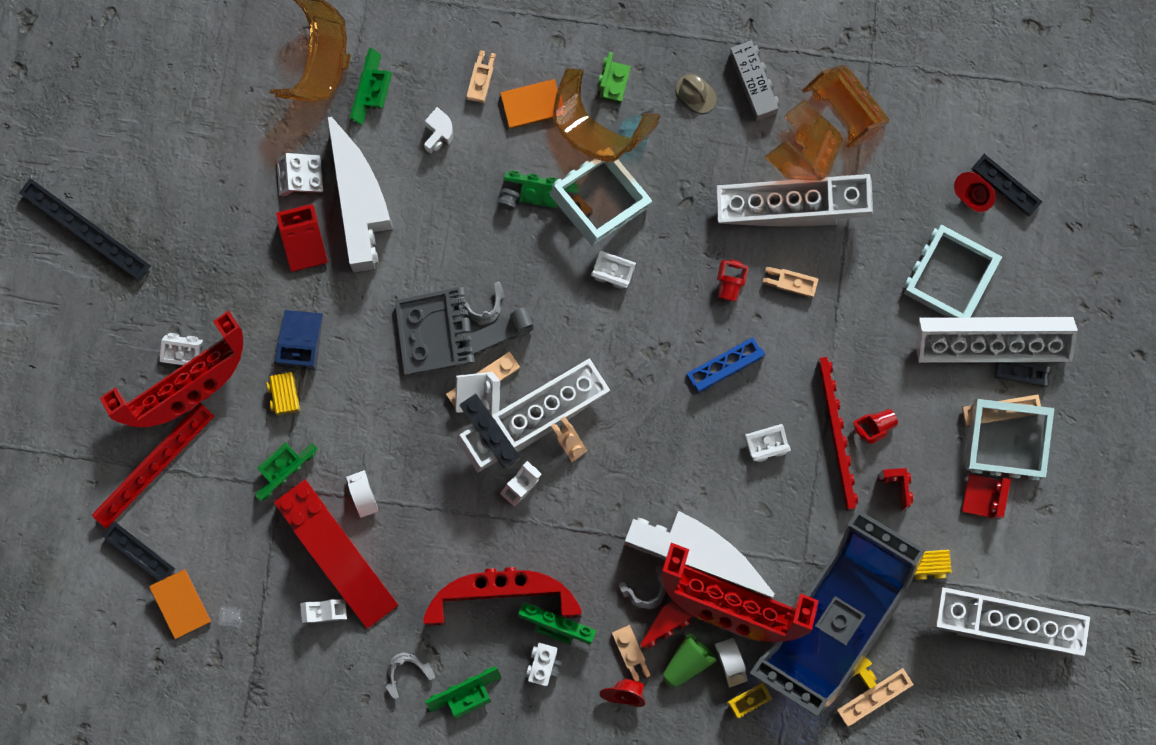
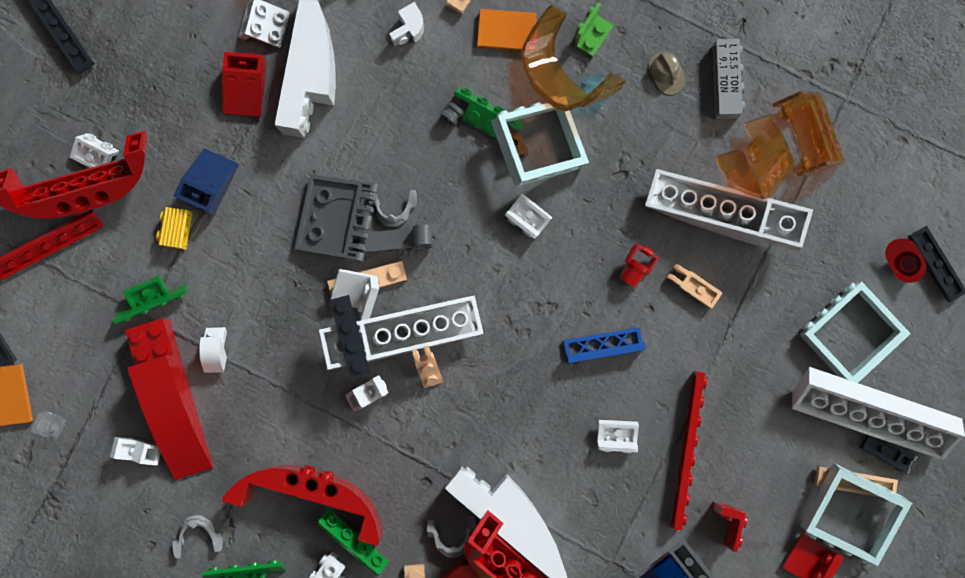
camera: 20 degrees right, 5 degrees up
red piece [853,409,898,444] -> none

